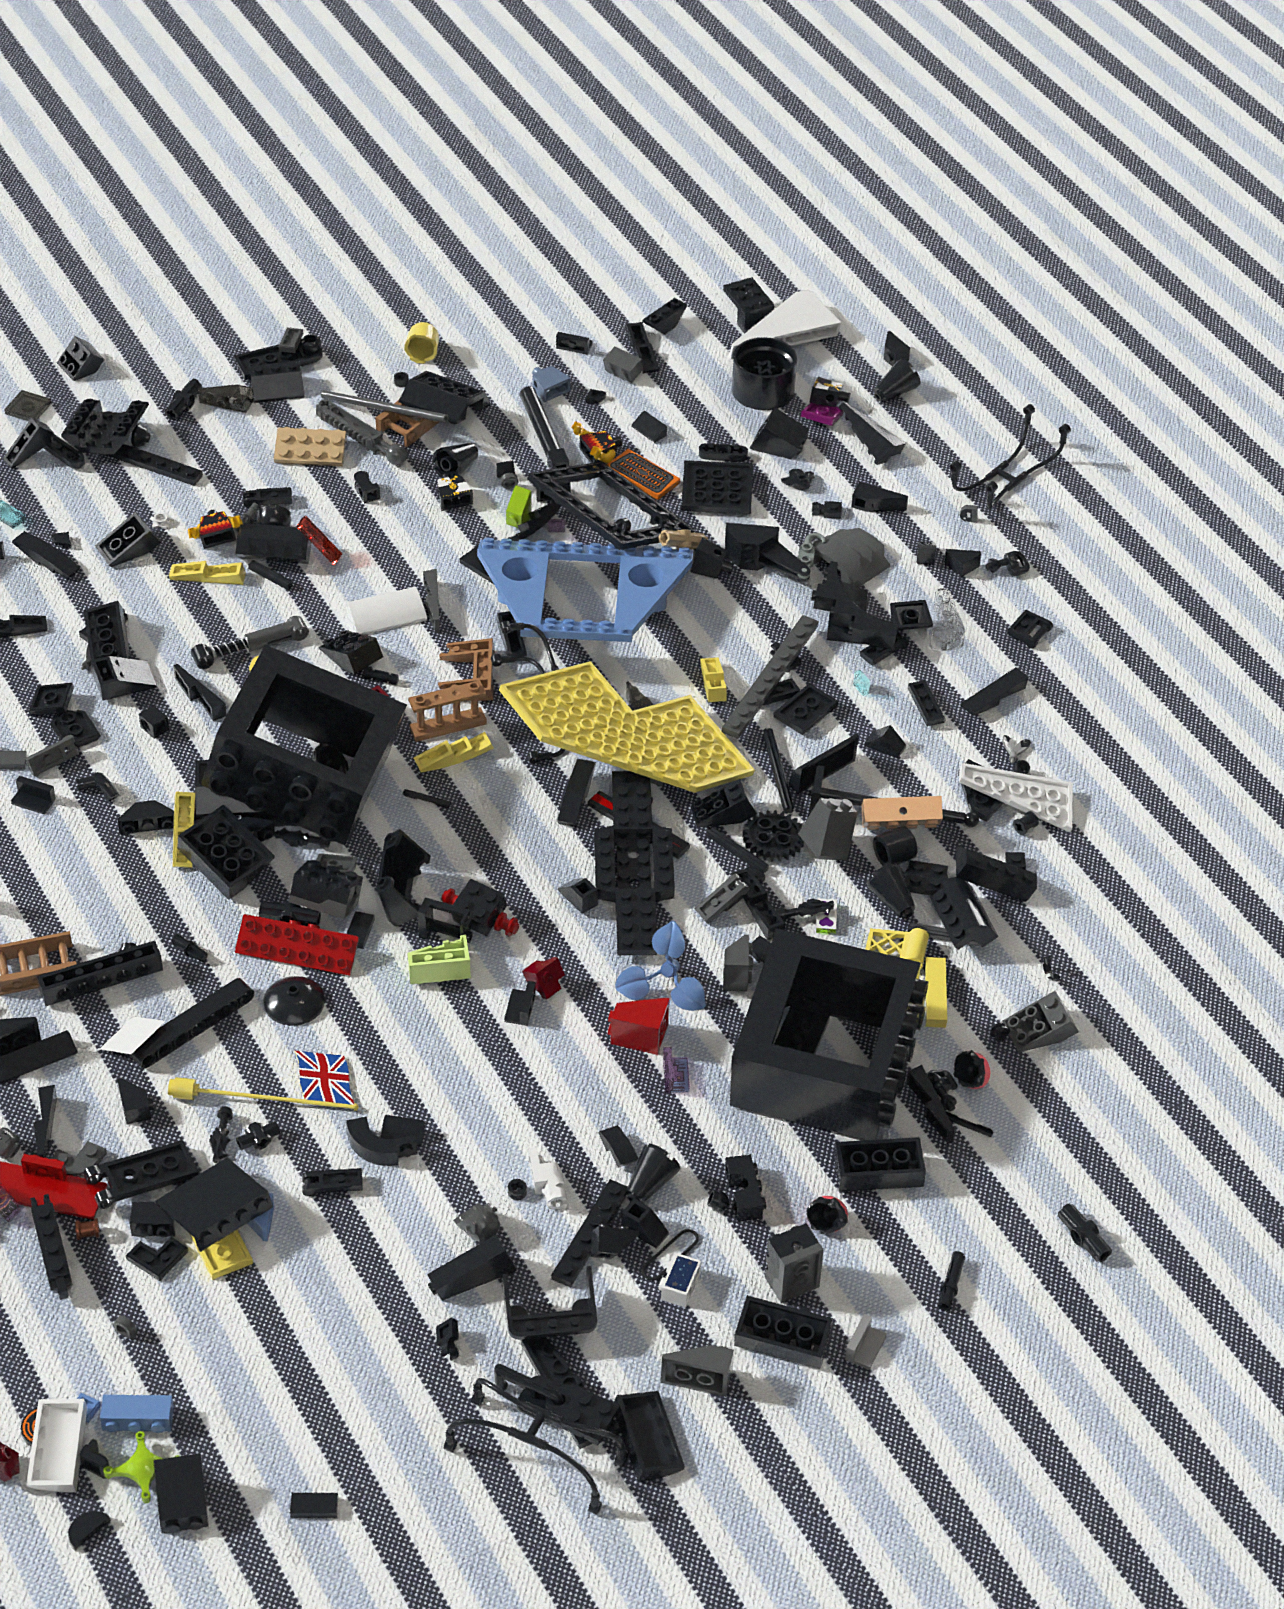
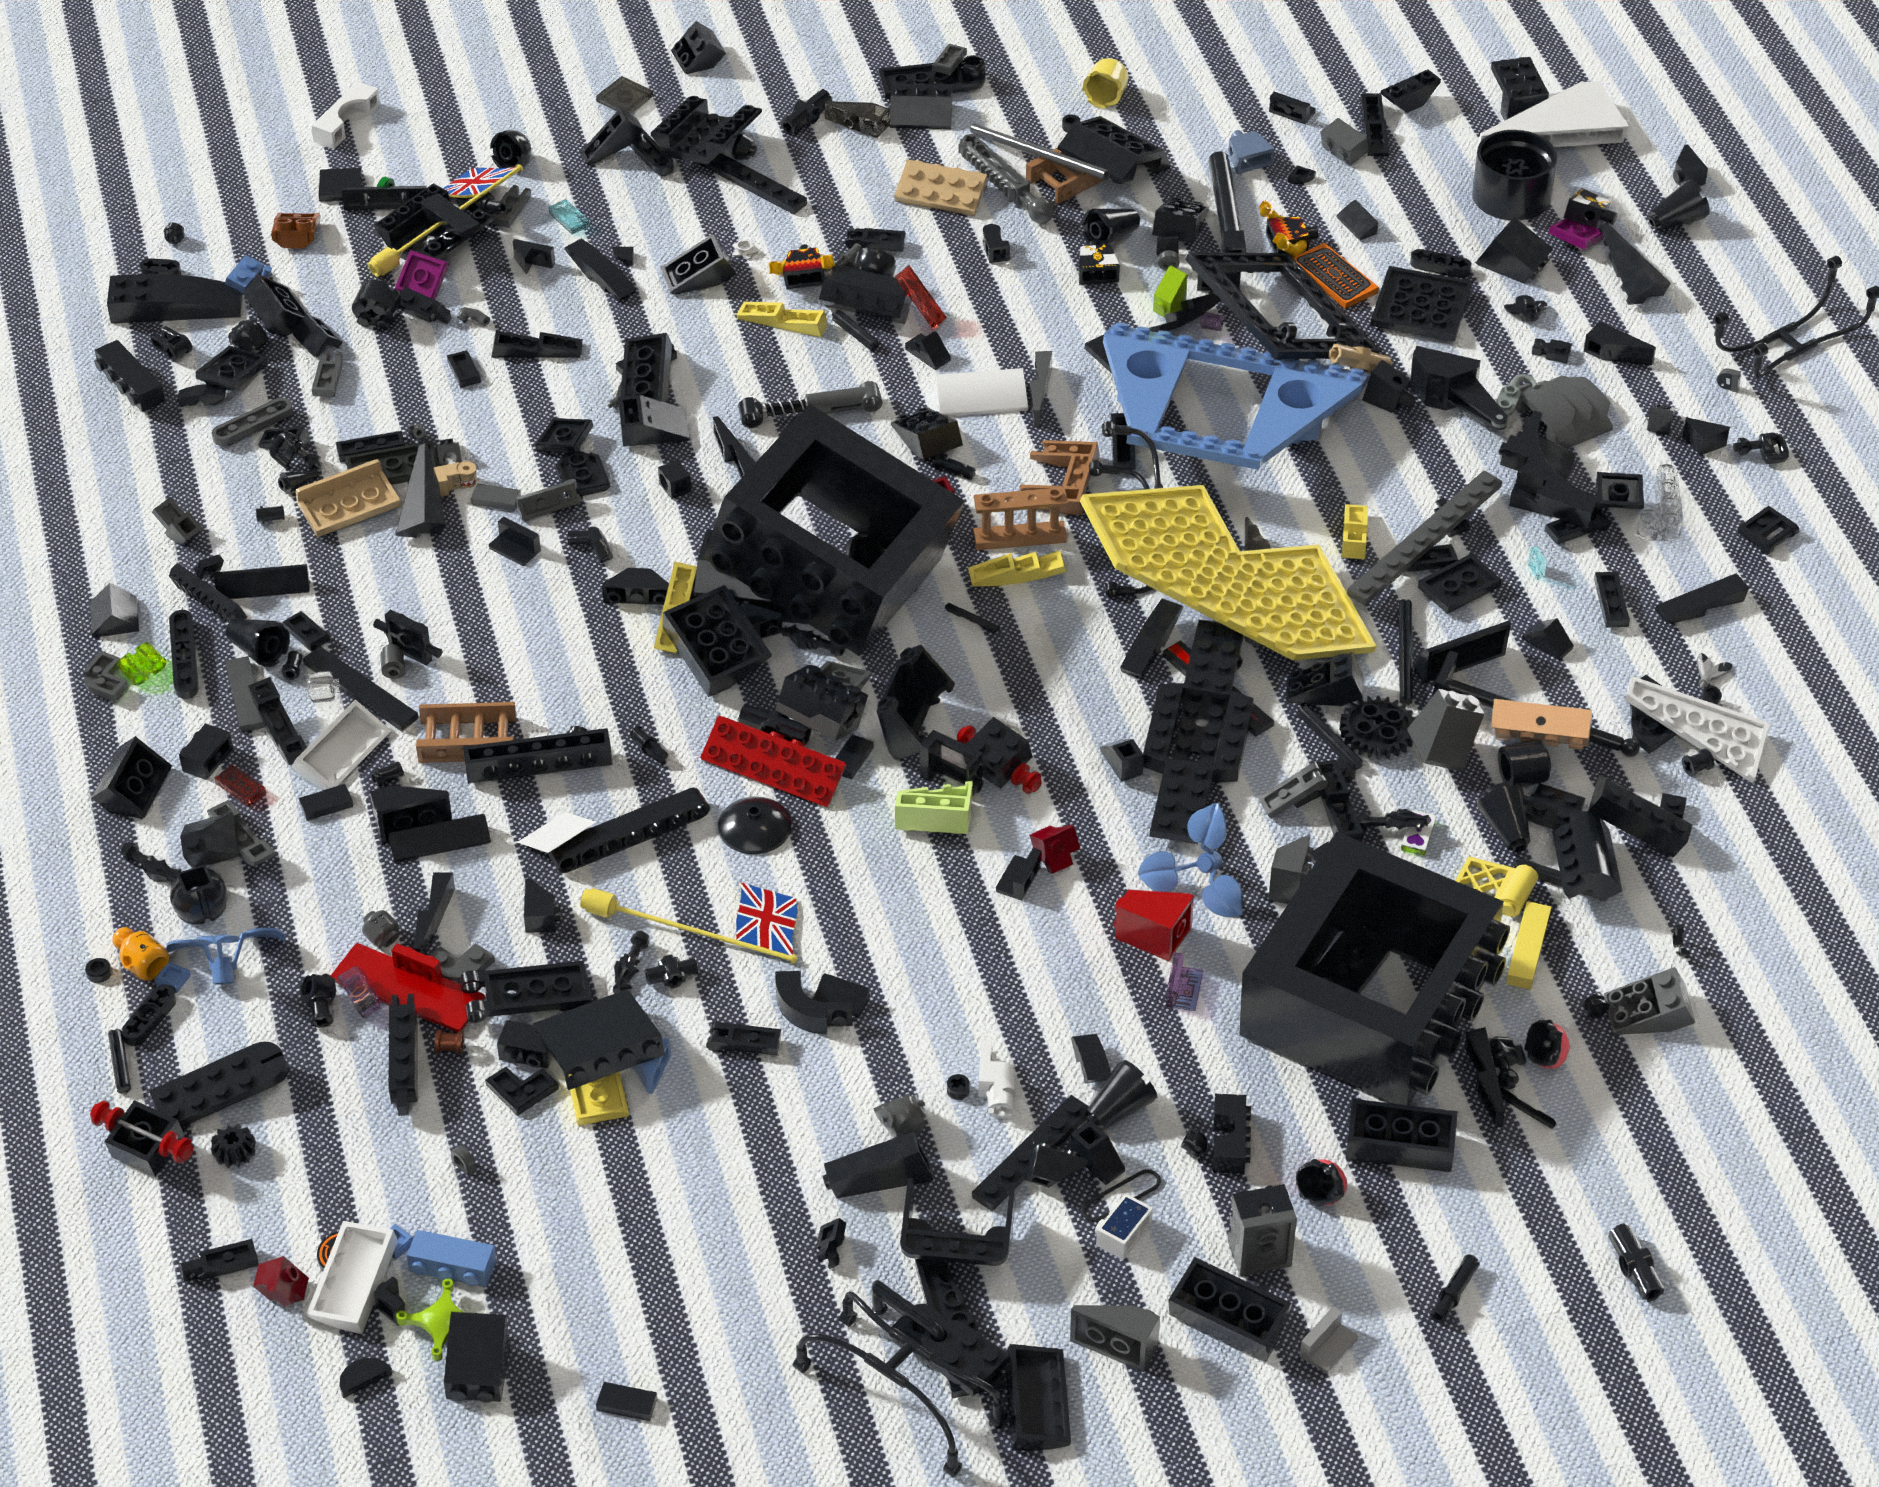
camera: 15 degrees right, 0 degrees up
none -> black slope [905,331,951,370]
none -> black slope [1152,198,1209,243]

